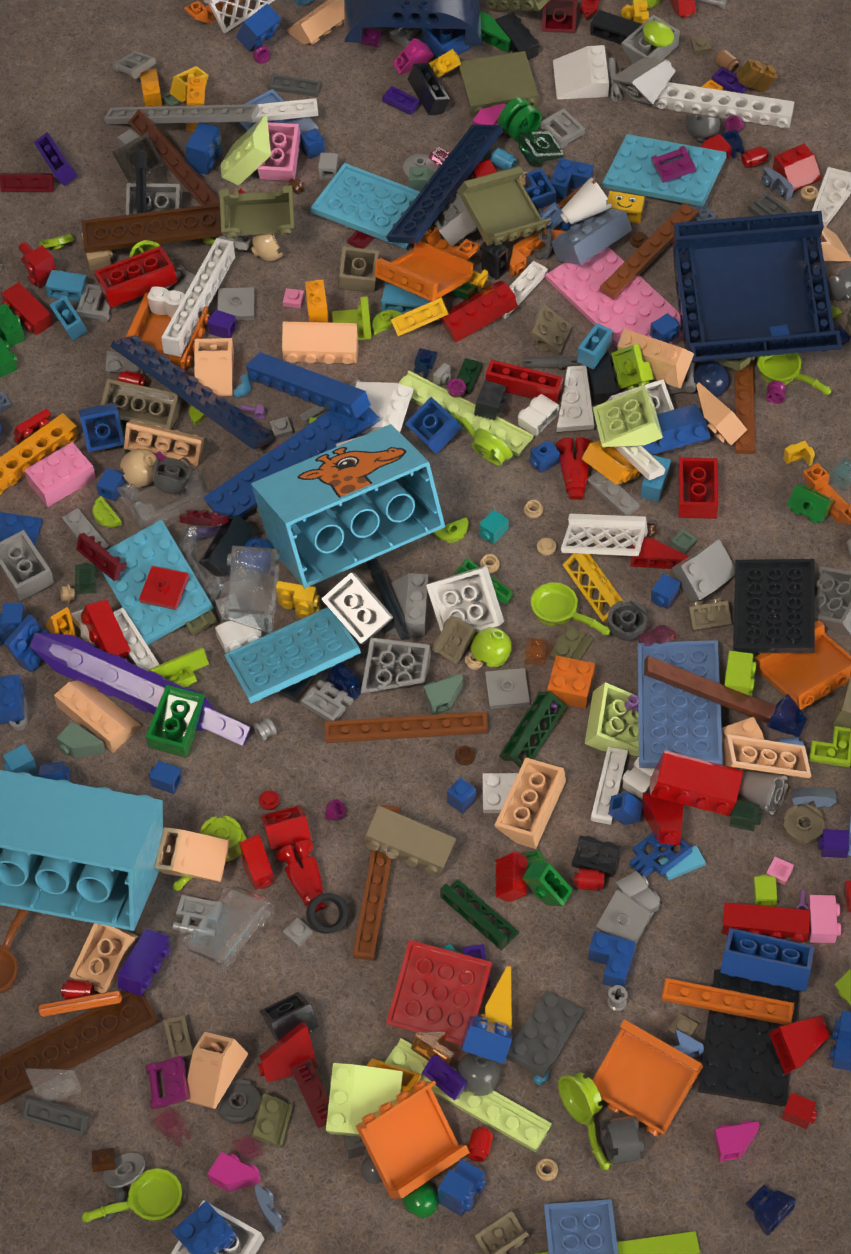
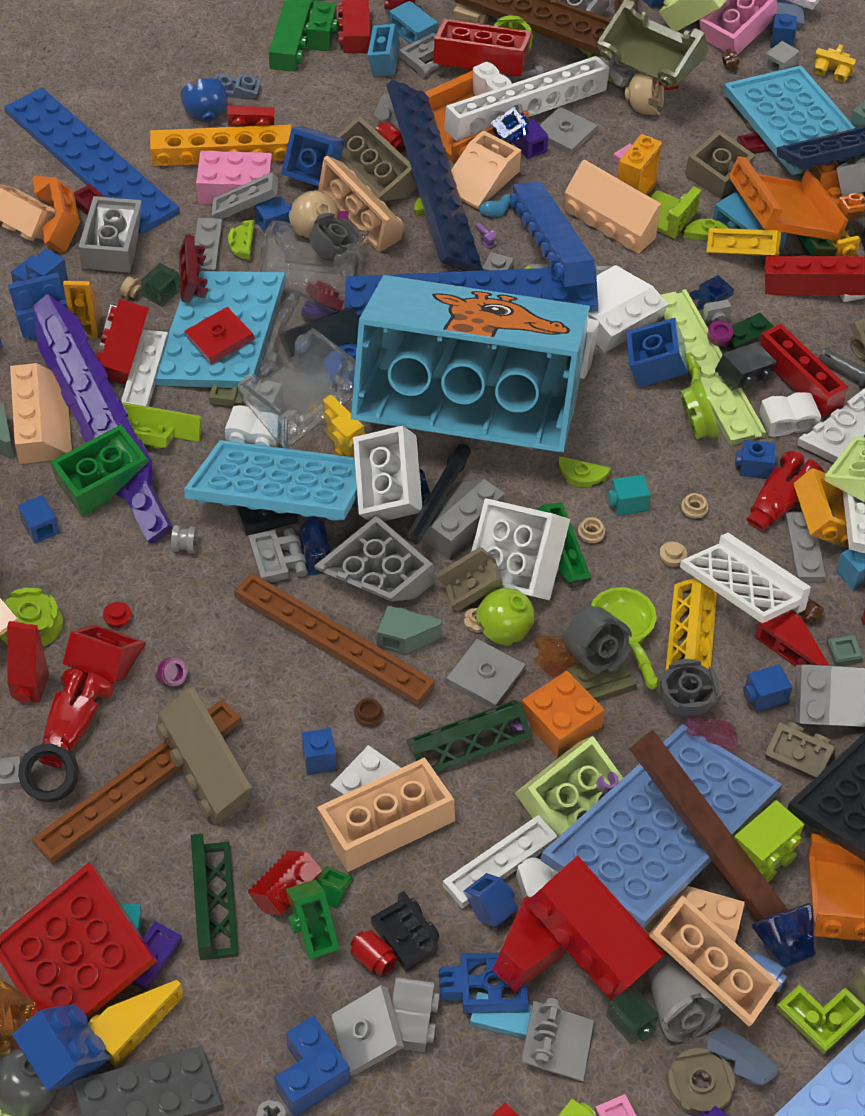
camera: 35 degrees right, 5 degrees down
none -> light grey plate [212,172,278,219]
none -> clear blue brick [491,107,530,144]
none -> light grey hinge [521,998,594,1082]
none -> dark grey brick [562,605,632,674]
none -> yellow hips [814,44,856,83]

